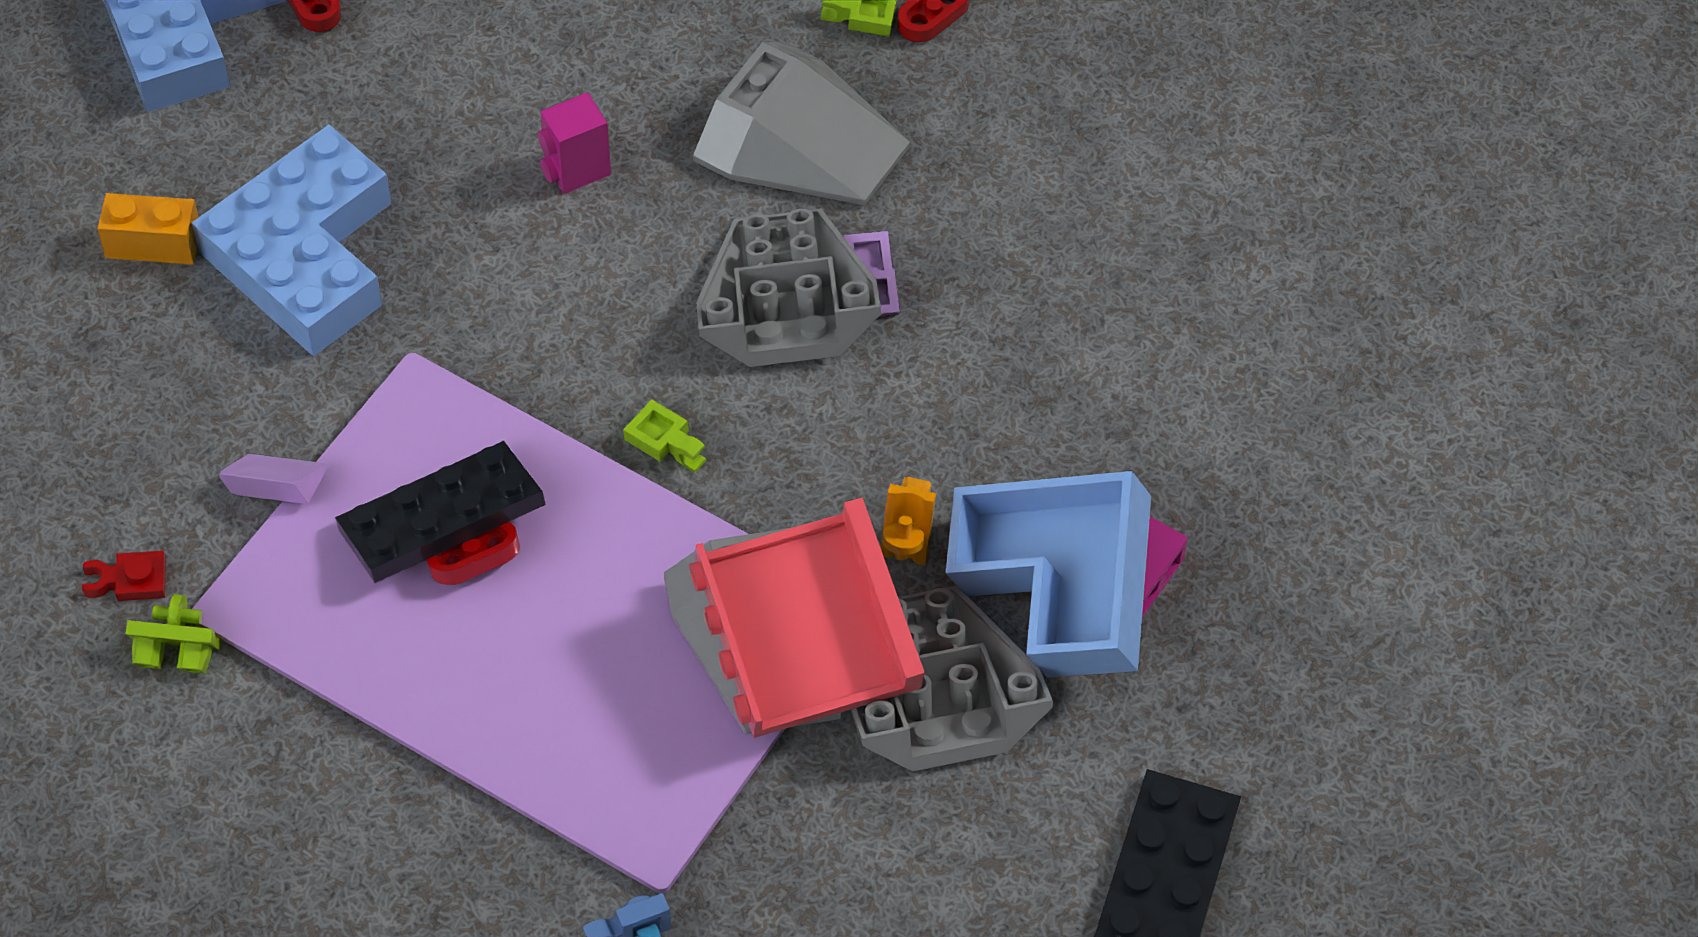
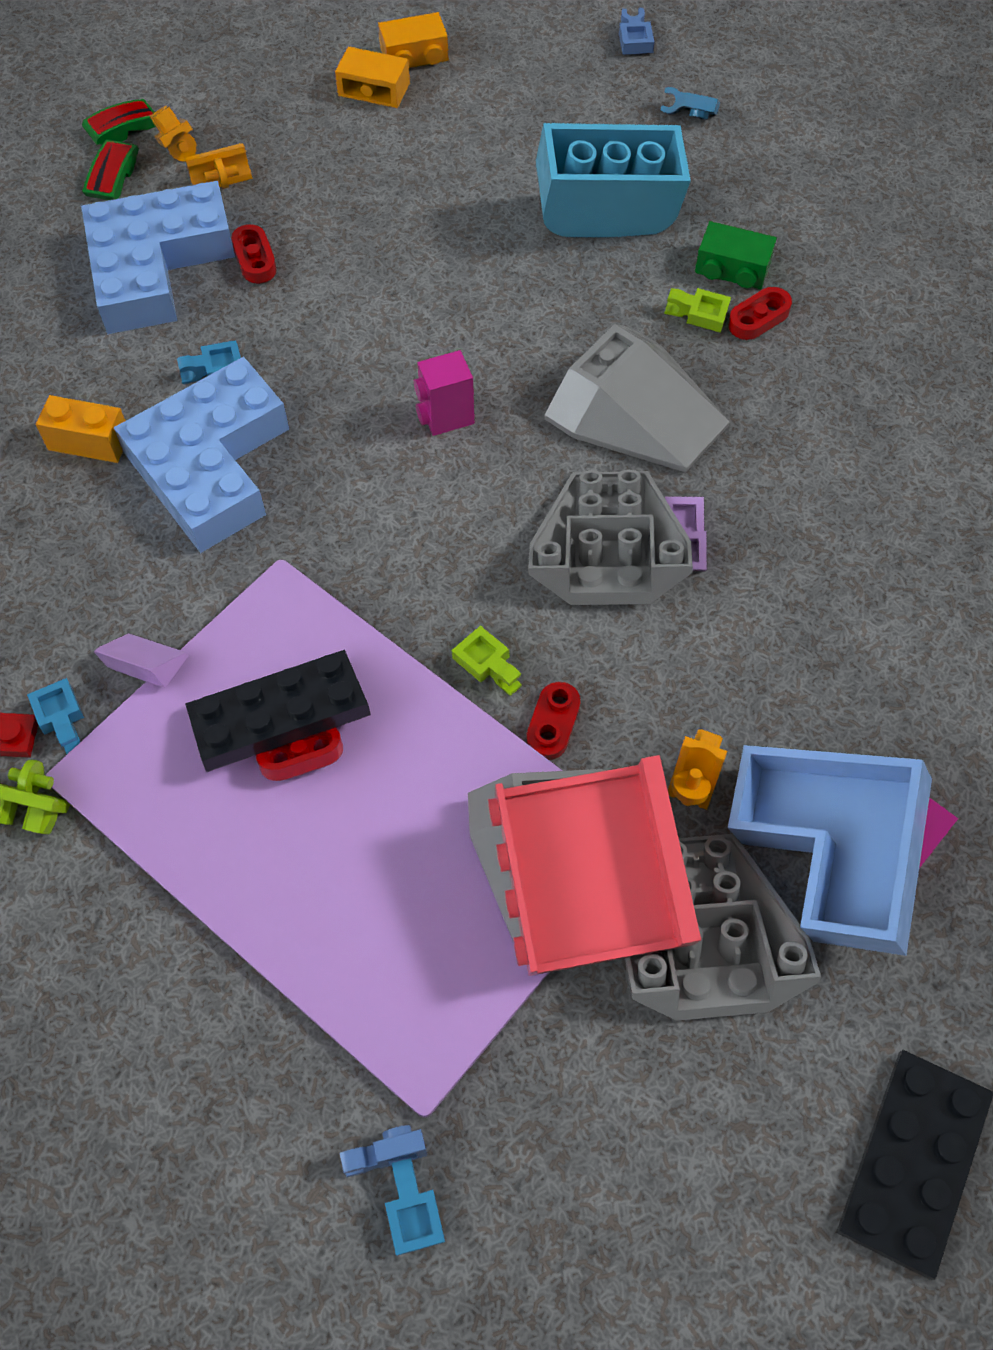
camera: 10 degrees right, 5 degrees up
none -> dark azure plate [27,678,84,754]
none -> dark azure plate [177,340,241,384]
none -> red plate [526,682,581,760]

